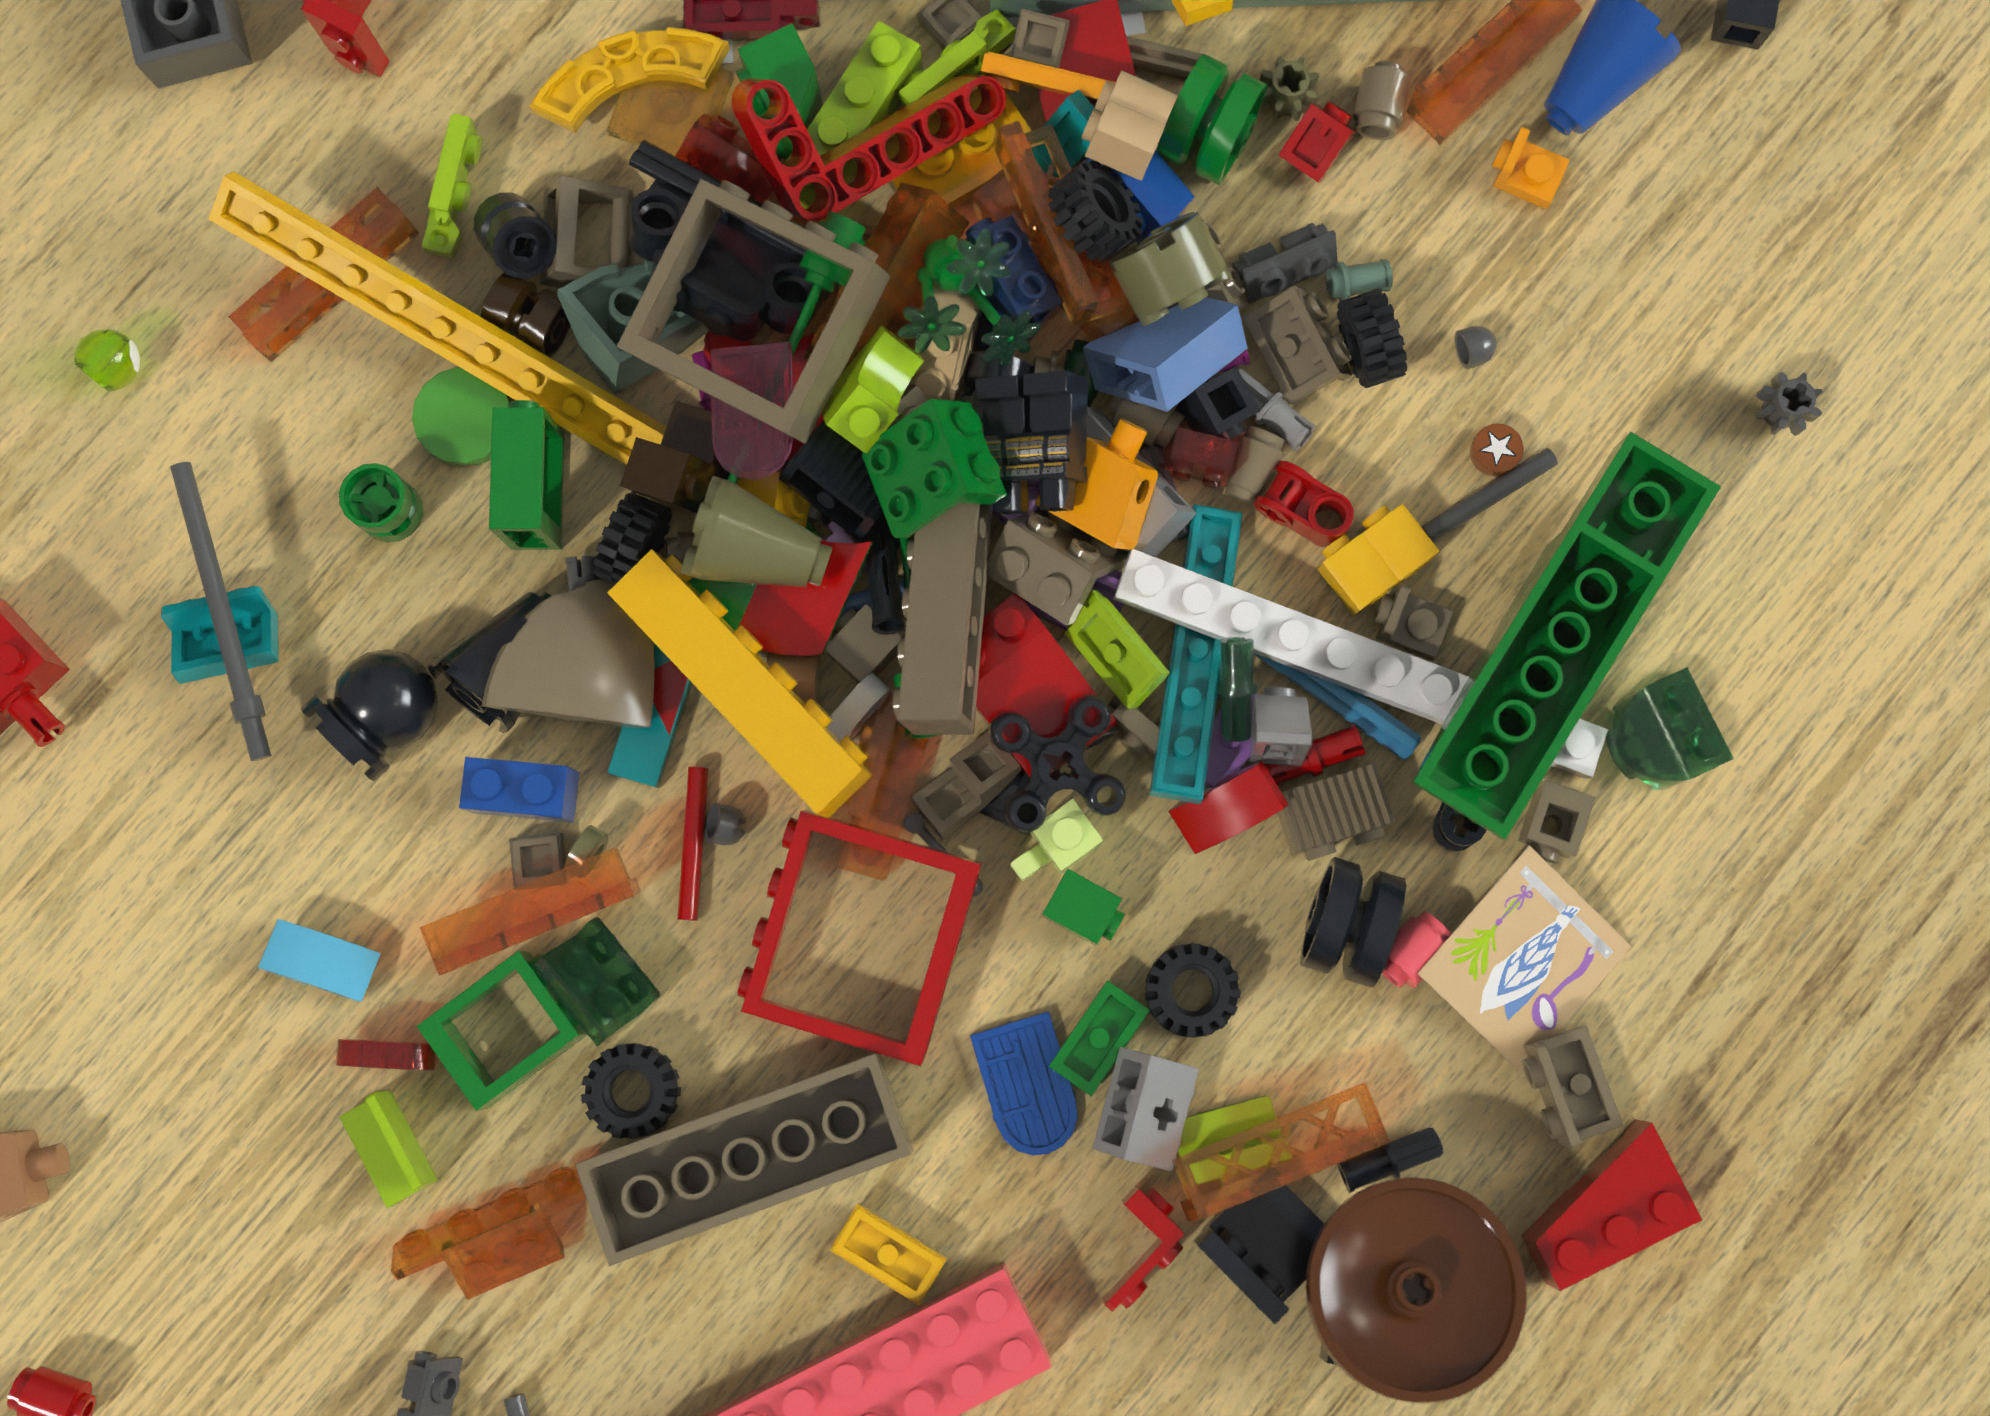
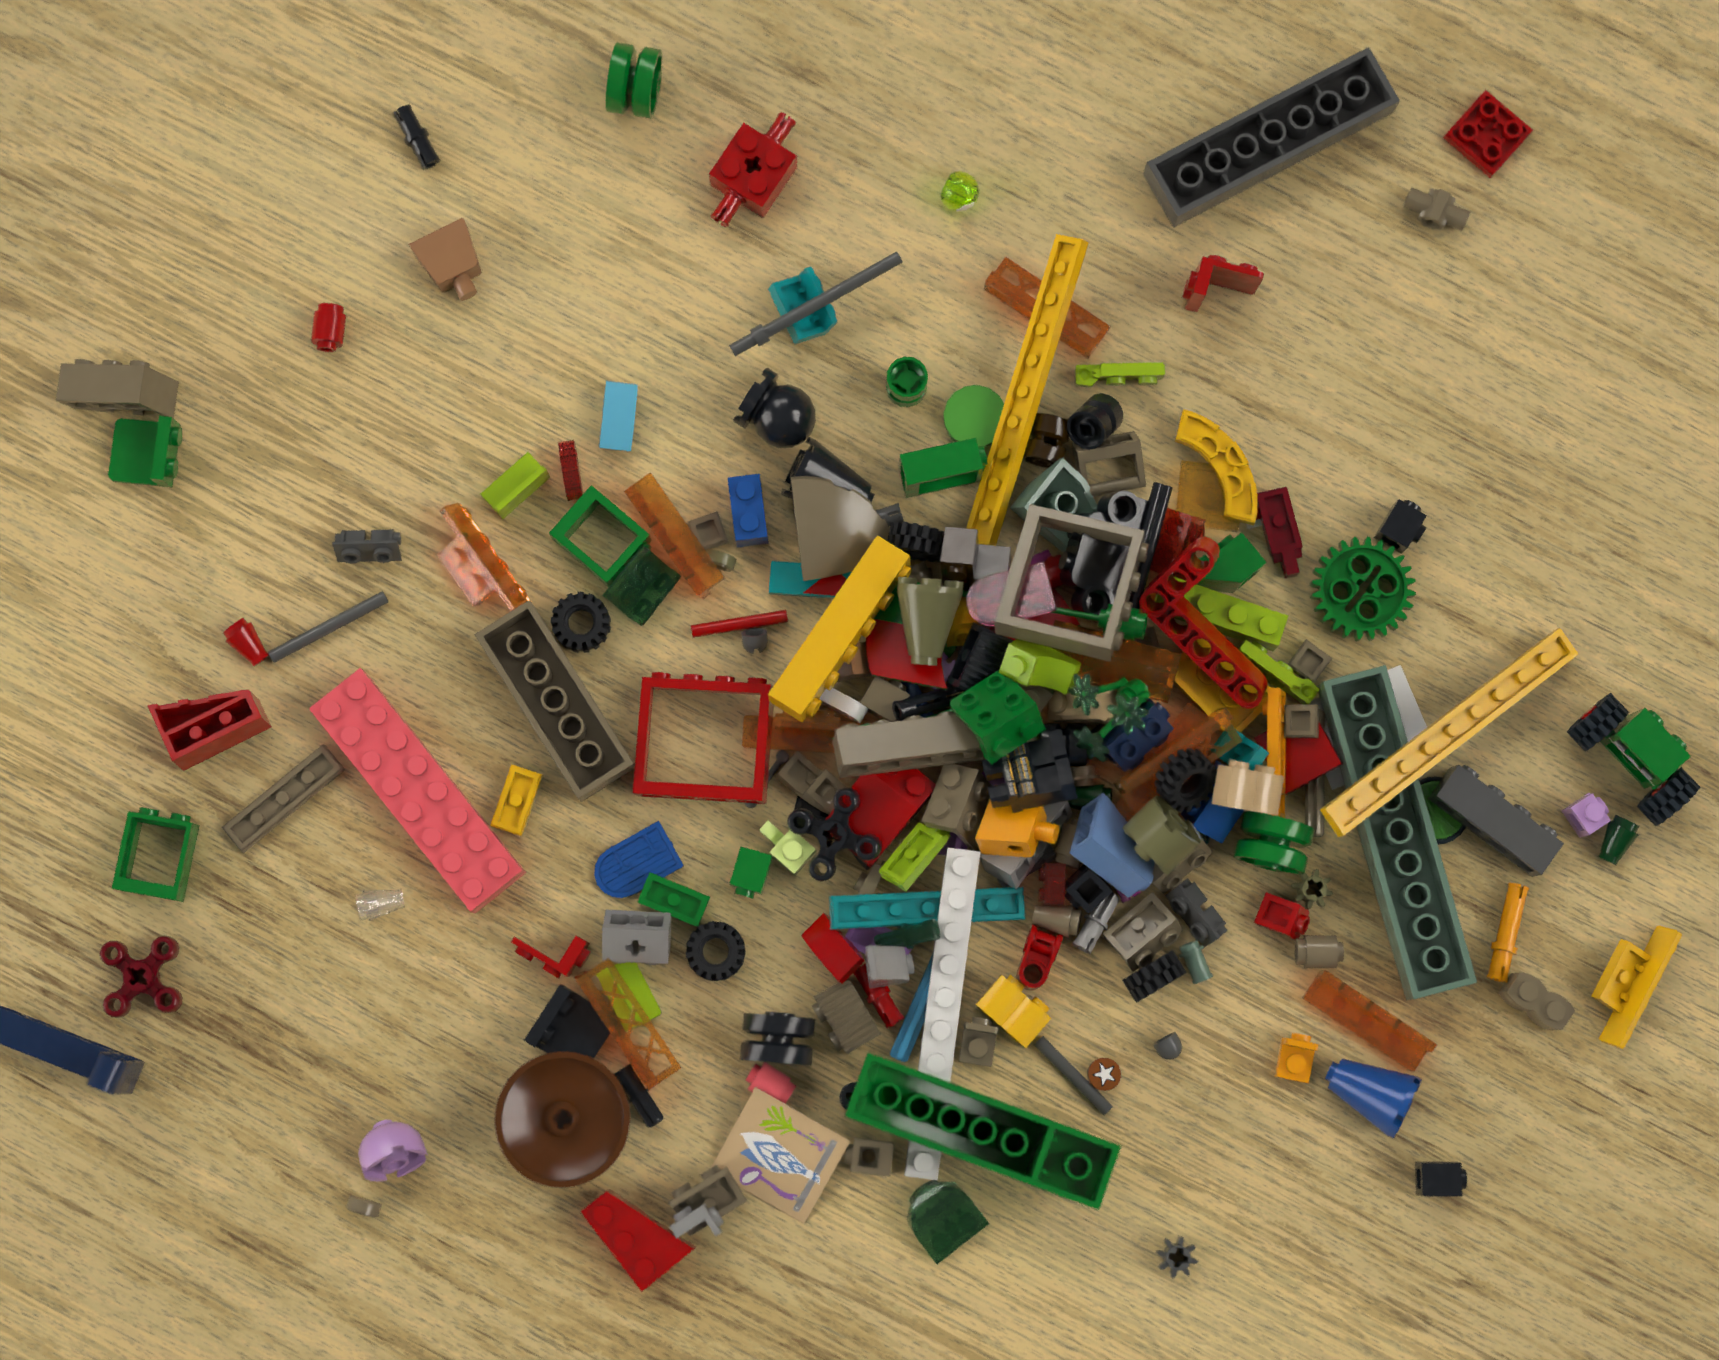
camera: 70 degrees right, 0 degrees up
none -> light grey bracket [670,1203,724,1238]

